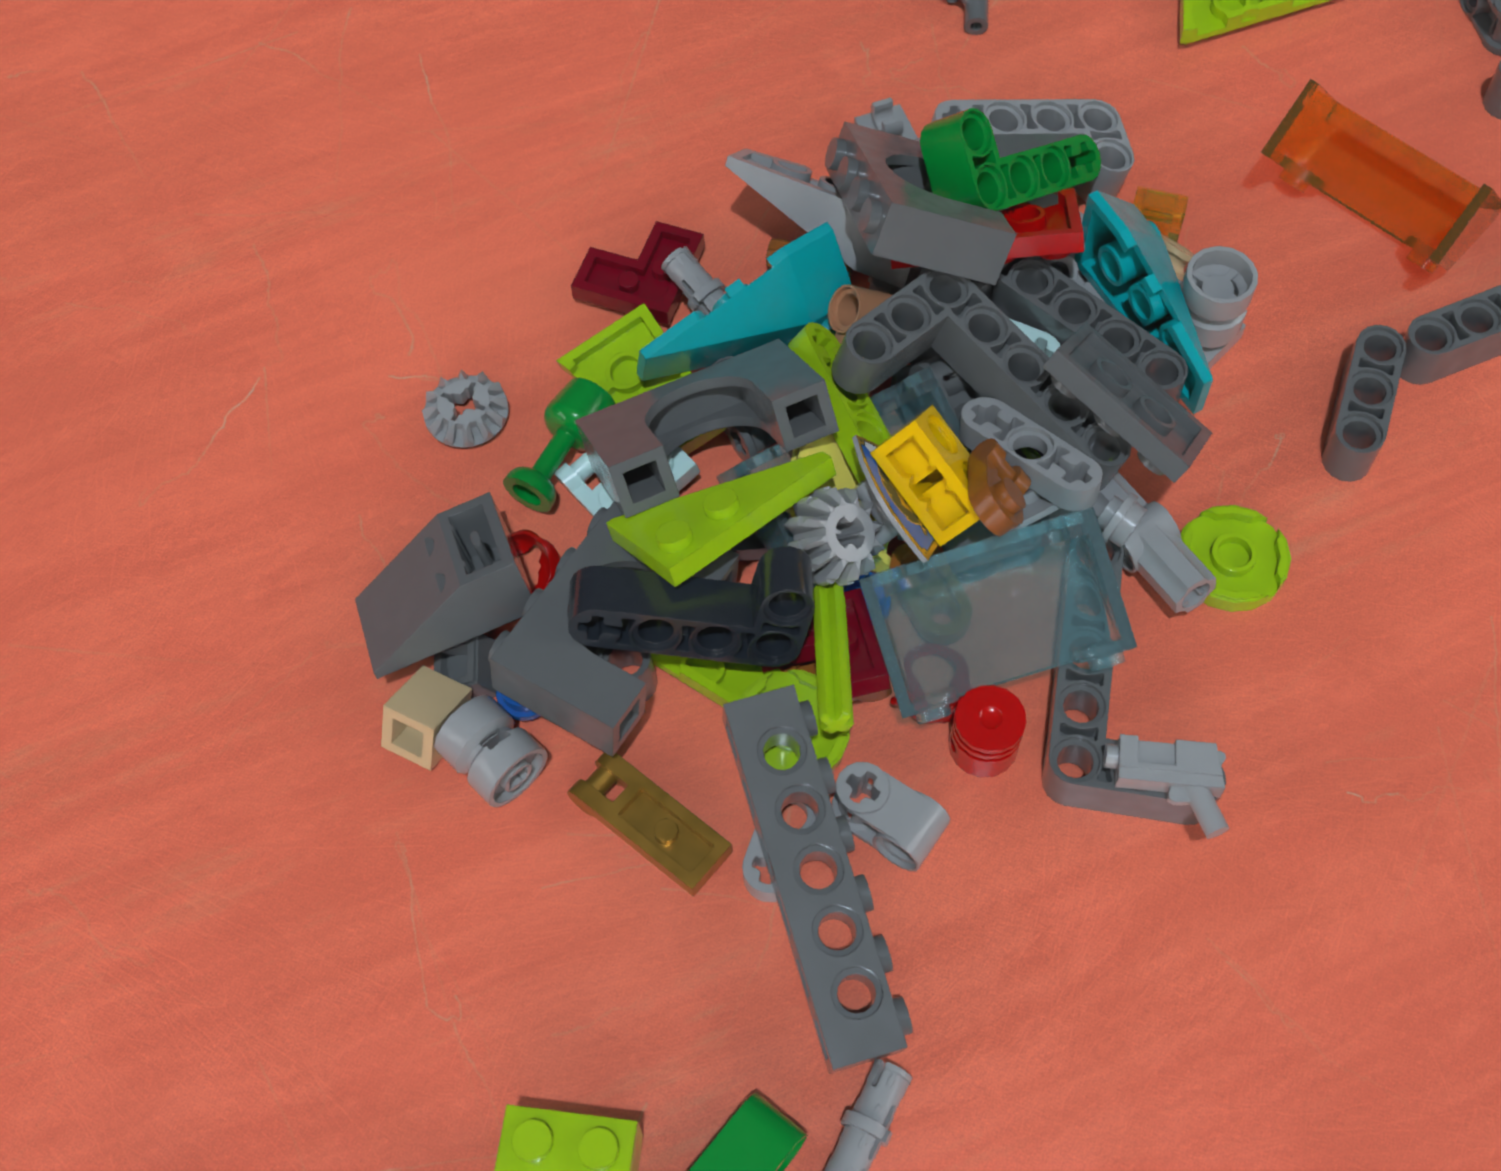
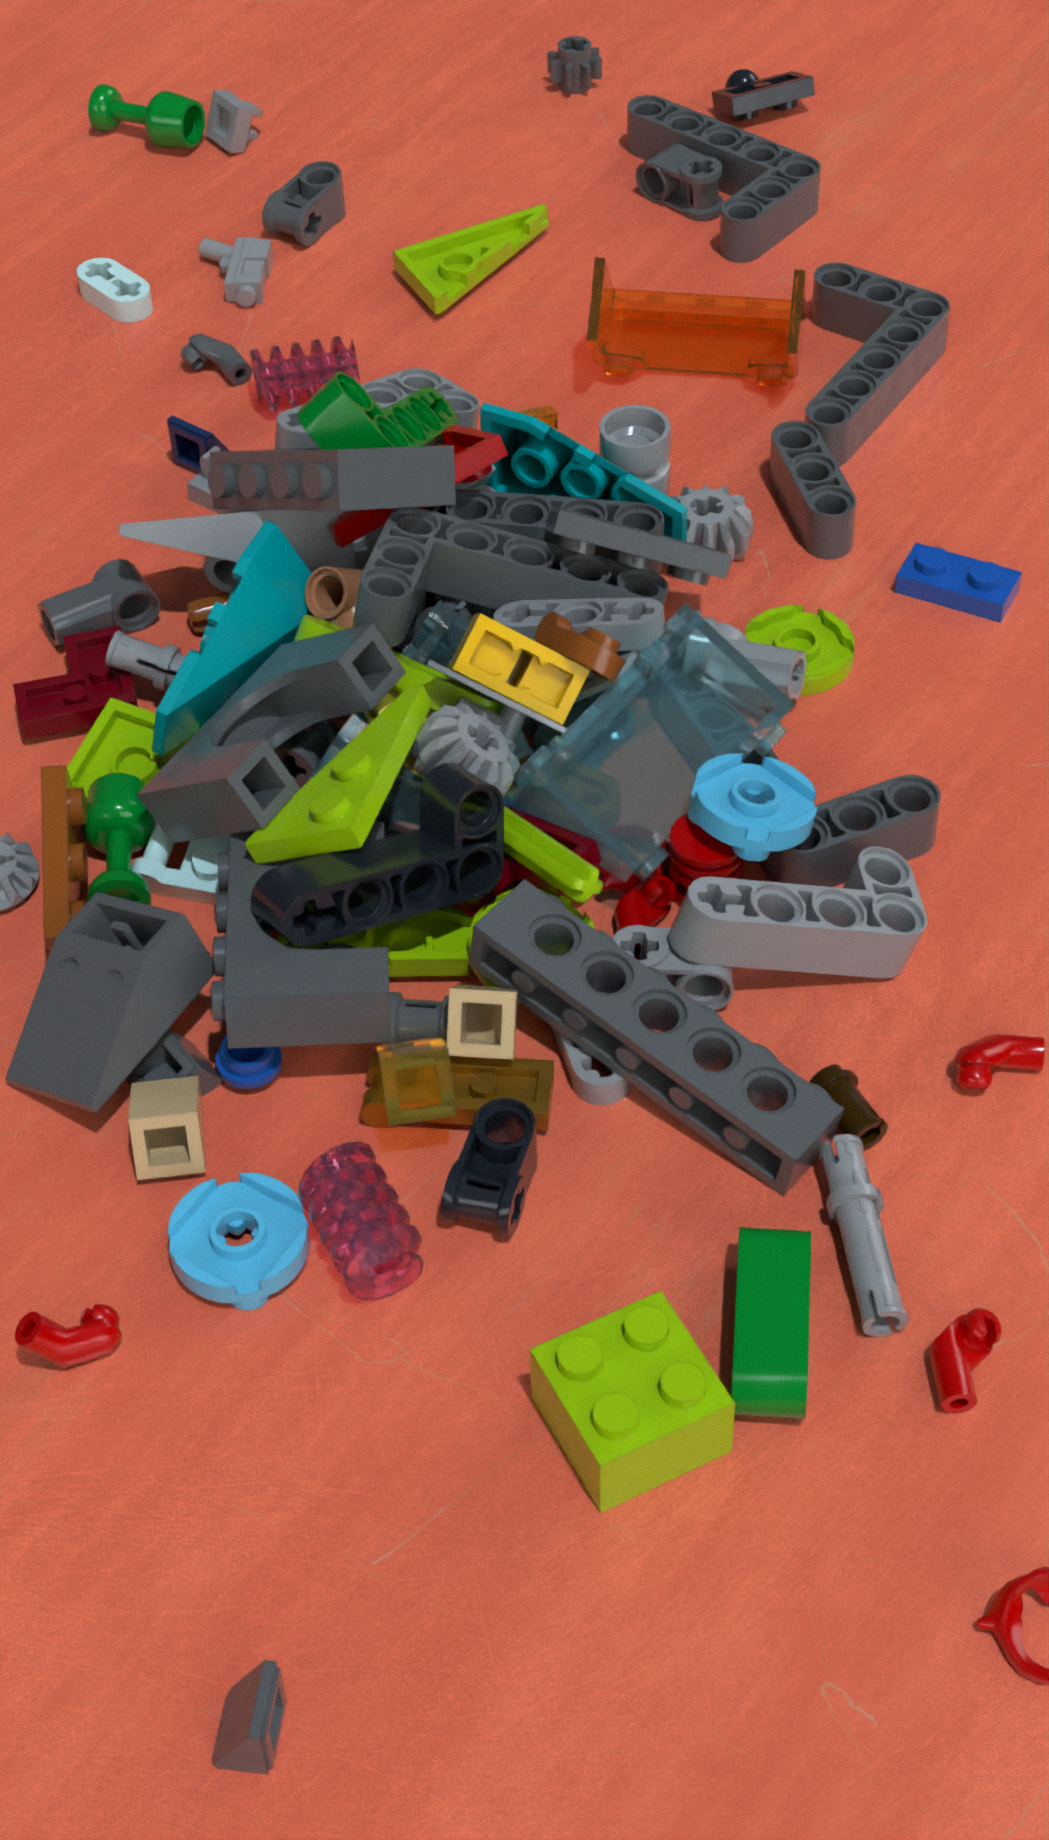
camera: 35 degrees left, 15 degrees down
light grey wheel [434,695,548,807] -> none
light grey piece [1103,734,1229,839] -> none
none -> red arm [15,1304,122,1367]
none -> dark grey piece [37,559,160,648]
none -> dark orange wing [41,765,88,952]
none -> dark blue slope [167,415,230,474]
none -> medium azure plate [168,1173,311,1311]
none -> clear pink piece [250,336,360,413]
none -> clear pink piece [298,1141,424,1300]
none -> clear yellow brick [375,1036,457,1126]
none -> dark grey bush [385,992,449,1053]
none -> black piece [441,1098,538,1237]
none -> tan brick [446,985,518,1059]
none -> red arm [615,874,676,960]
none -> light grey beam [669,846,927,979]
none -> light grey gear [671,484,753,569]
none -> medium azure plate [687,753,818,861]
none -> dark brown pin [810,1064,888,1151]
none -> blue plate [894,543,1022,623]
none -> red arm [953,1034,1045,1089]

